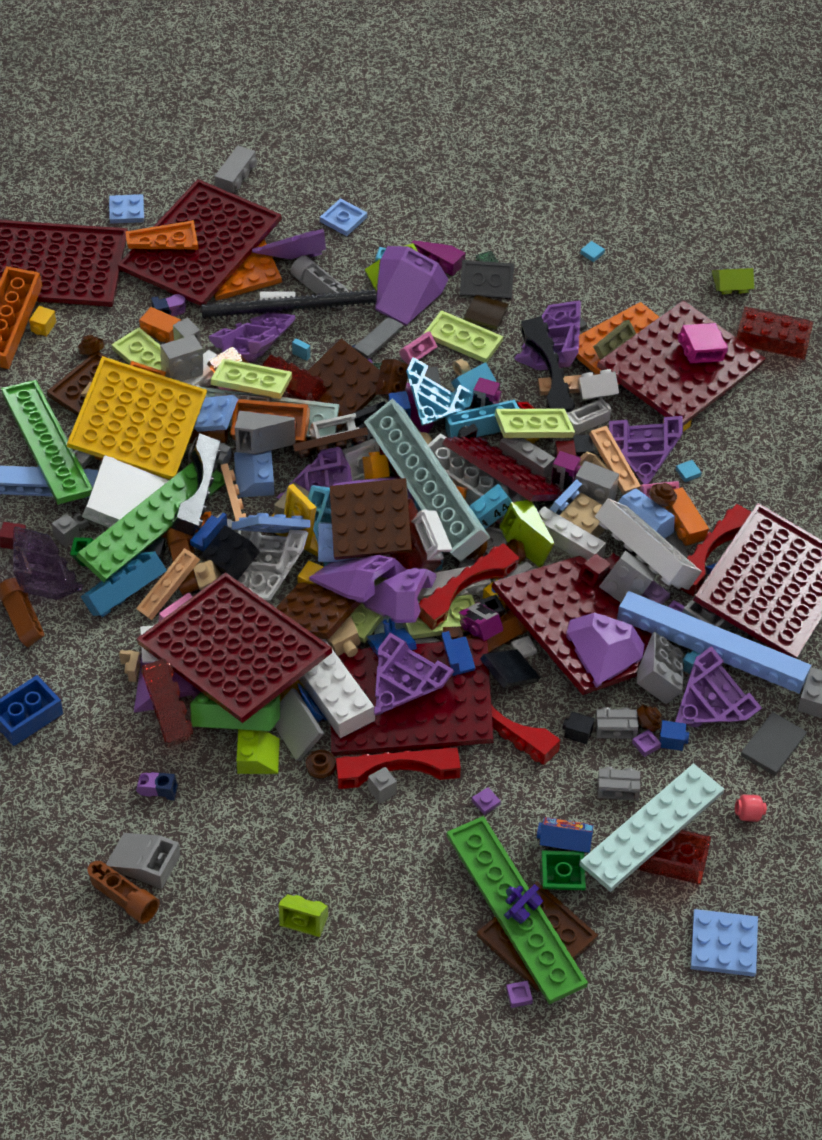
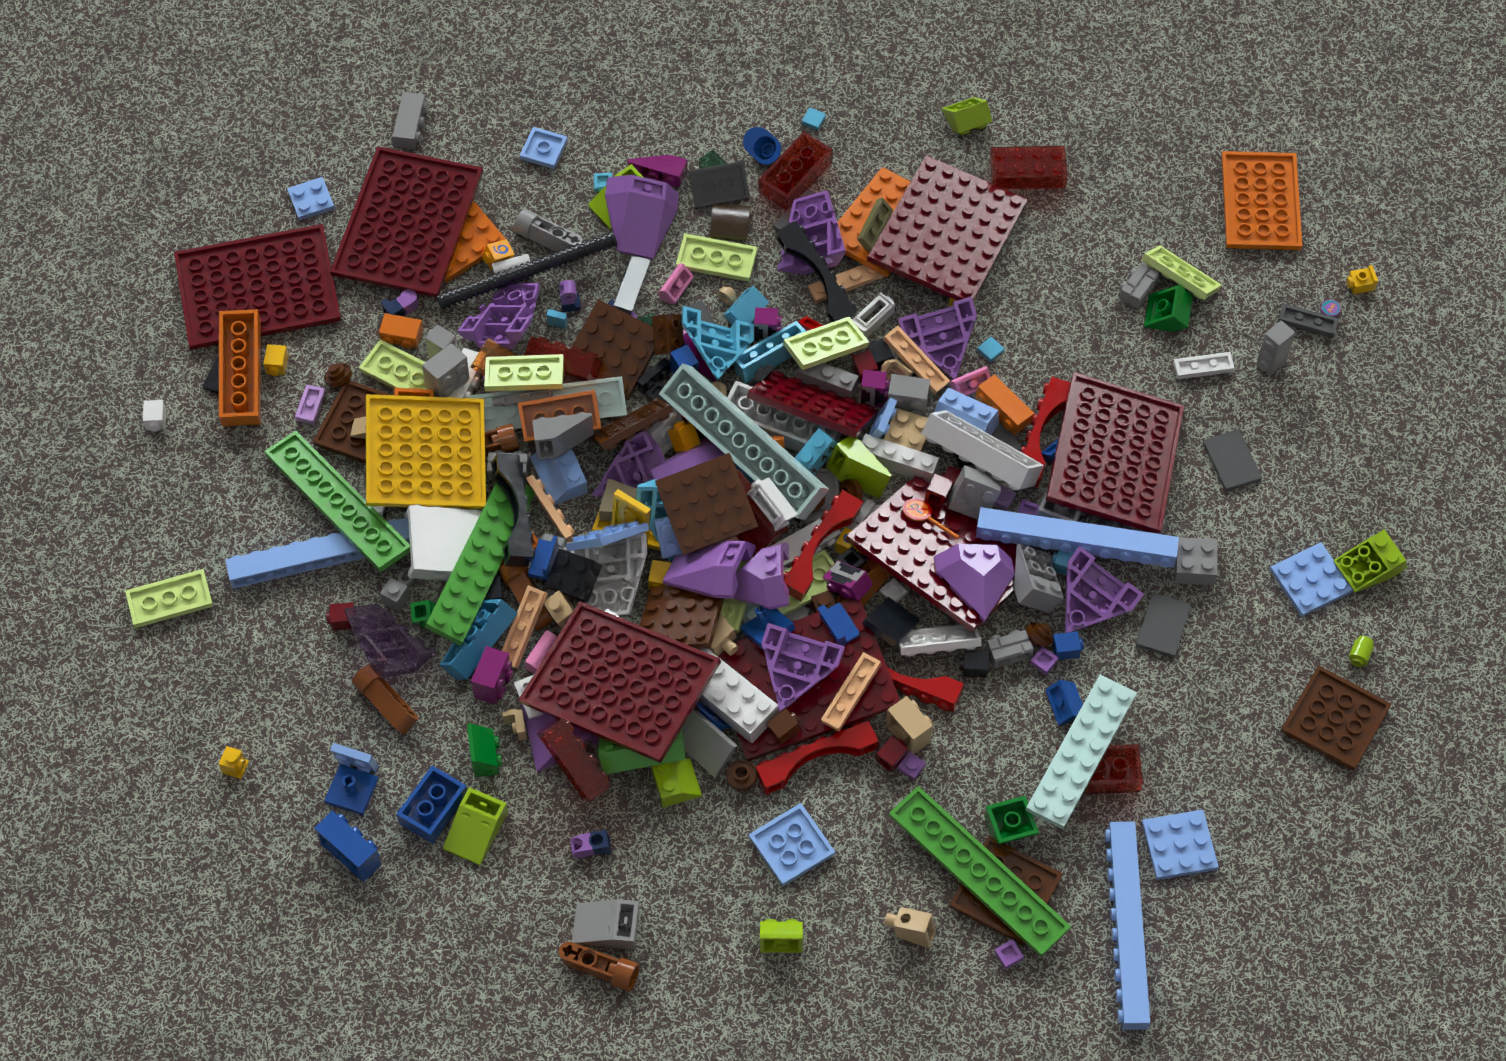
camera: 15 degrees left, 10 degrees up
orange wing [125,220,199,250] -> none
light blue plate [194,395,238,432] -> none
medium lavender wedge [252,229,326,260] -> none
white window [309,413,359,439] -> none
light grey brick [368,767,397,803] -> none
dark purple hips [504,884,543,924] -> none
blue brick [536,817,594,853] -> none
white brick [578,369,619,401] -> none
light grey brick [597,767,640,801] -> none
reddish brown plate [649,483,677,506] -> none
brick [678,323,728,363] -> none
coral head [735,794,767,822] -> none
none -> lavender plate [295,384,326,425]
none -> lime slope [443,787,508,866]
none -> green slope [467,723,502,778]
none -> magenta brick [471,646,514,705]
none -> light orange brick [483,239,515,270]
none -> medium lavender leg [559,280,581,312]
none -> blue piece [743,127,781,165]
none -> light blue plate [749,803,835,887]
none -> clear red brick [758,131,833,211]
none -> reddish brown brick [766,708,800,745]
none -> light nougat plate [821,652,882,731]
none -> dark red brick [876,736,908,773]
none -> tan torso [884,907,936,948]
none -> tan brick [886,696,933,754]
none -> white plate [897,624,982,656]
none -> piece [902,498,959,539]
none -> blue panel [1045,680,1083,726]
none -> light blue brick [1105,822,1150,1030]

